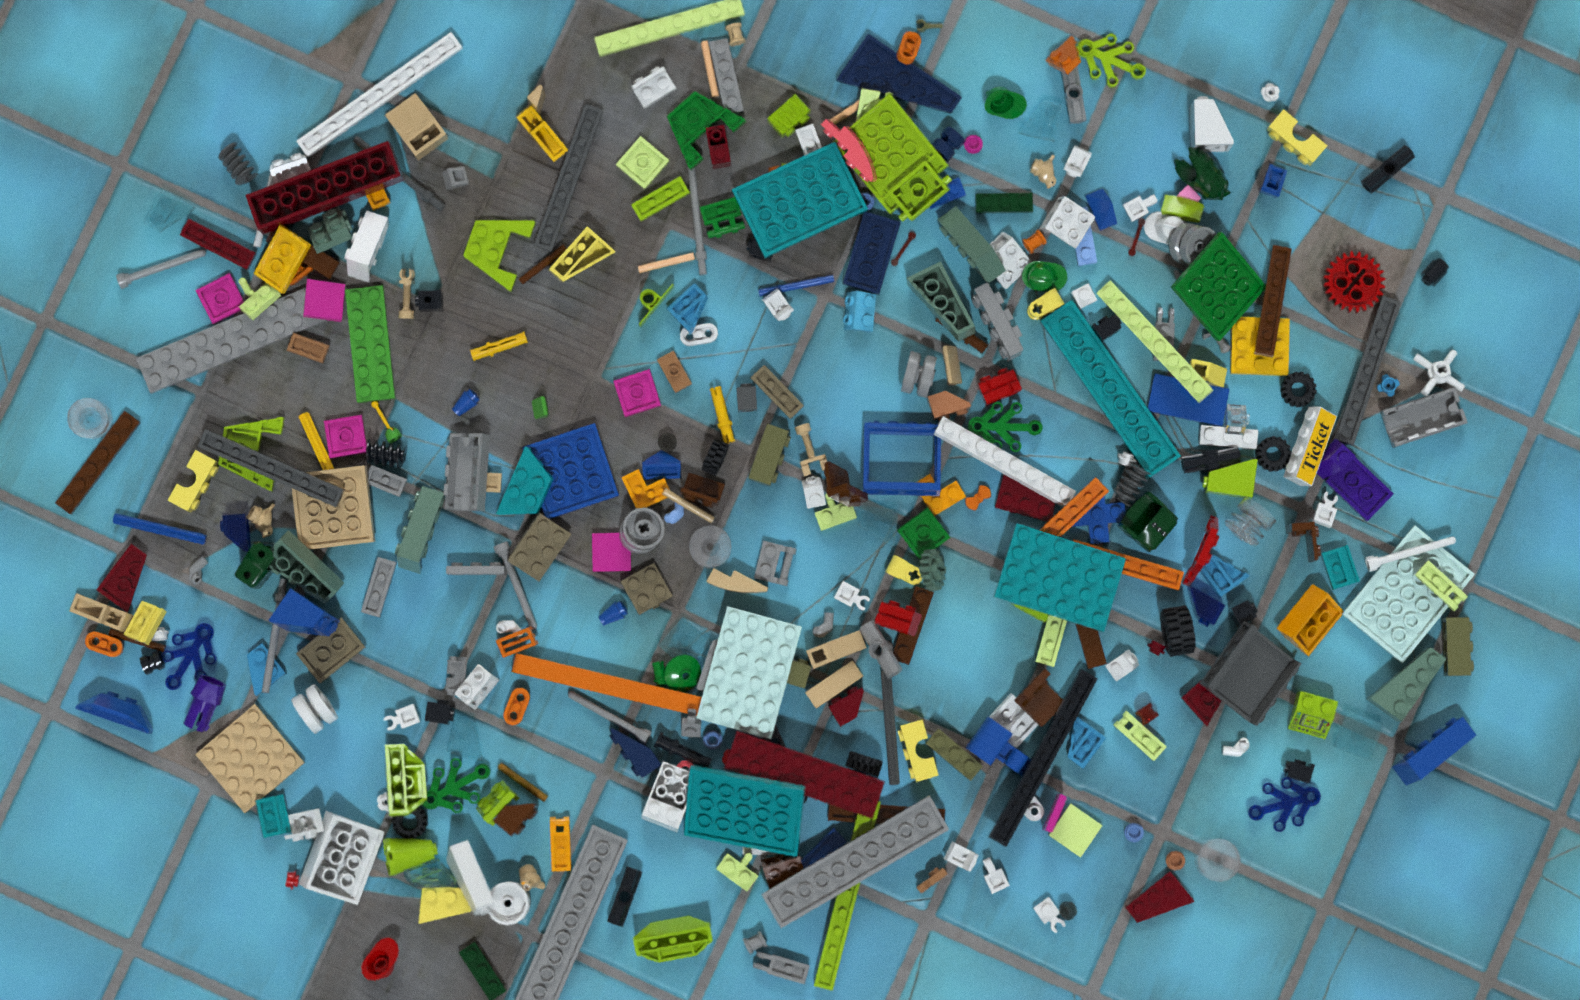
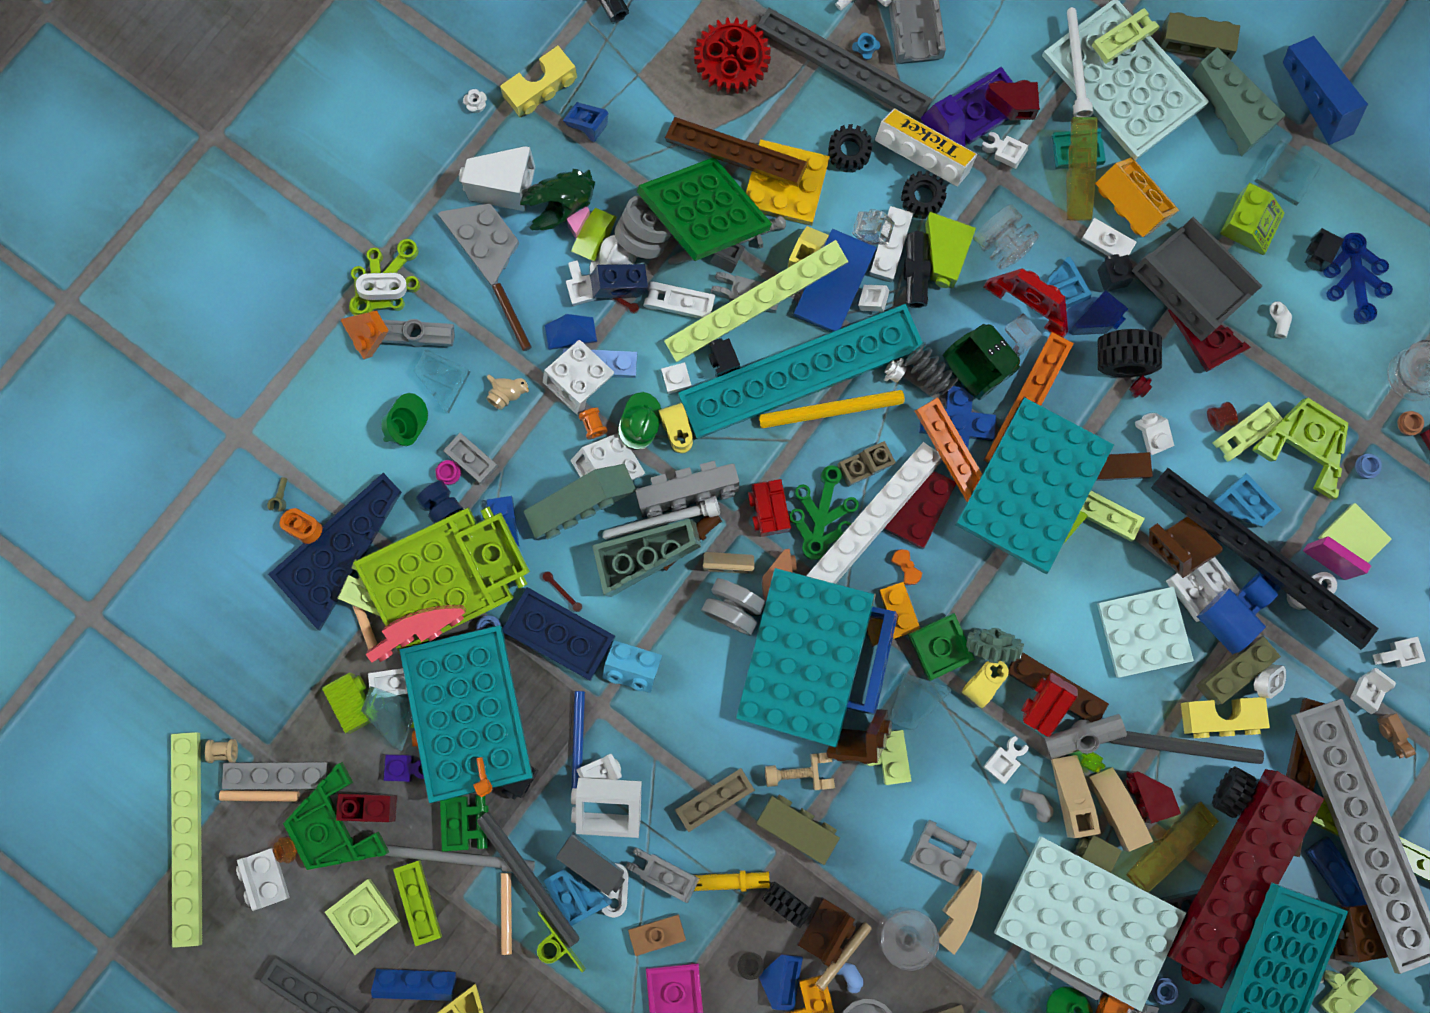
camera: 80 degrees left, 5 degrees down
dark grey brick [736,383,757,413] -> none
white bracket [802,476,826,509] -> none
dark green plate [975,193,1033,214] -> none
white bracket [1064,145,1092,177] -> none
reddish brown bracket [1285,521,1321,563] -> none
none -> clear orange plate [273,837,297,863]
none -> white plate [356,273,407,300]
none -> clear light blue wing [361,686,413,751]
none -> blue plate [371,969,456,1001]
none -> dark purple plate [384,755,424,782]
none -> light grey wing [438,203,519,286]
none -> light grey plate [443,433,498,485]
none -> orange hand [473,757,493,797]
none -> dark grey axle [477,812,580,948]
none -> reddish brown bar [492,283,532,351]
none -> dark grey slope [556,832,625,895]
none -> white window [571,778,642,838]
none -> dark blue brick [590,264,648,298]
none -> white piece [602,495,720,540]
none -> light grey hinge [626,847,700,903]
none -> white plate [643,282,715,319]
none -> dark grey slope [711,243,745,273]
none -> teal plate [736,568,876,747]
none -> yellow axle [759,390,905,428]
none -> dark tan slope [837,441,896,487]
none -> white plate [858,285,889,312]
none -> dark red slope [985,80,1040,120]
none -> clear panel [1005,313,1042,356]
none -> clear yellow slope [1066,117,1097,221]
none -> clear neon green plate [1080,752,1106,774]
none -> white plate [1081,218,1137,256]
none -> light aqua plate [1097,587,1194,678]
none -> clear yellow slope [1126,801,1219,893]
none -> lime wing [1252,398,1348,500]
none -> white plate [1254,664,1286,699]

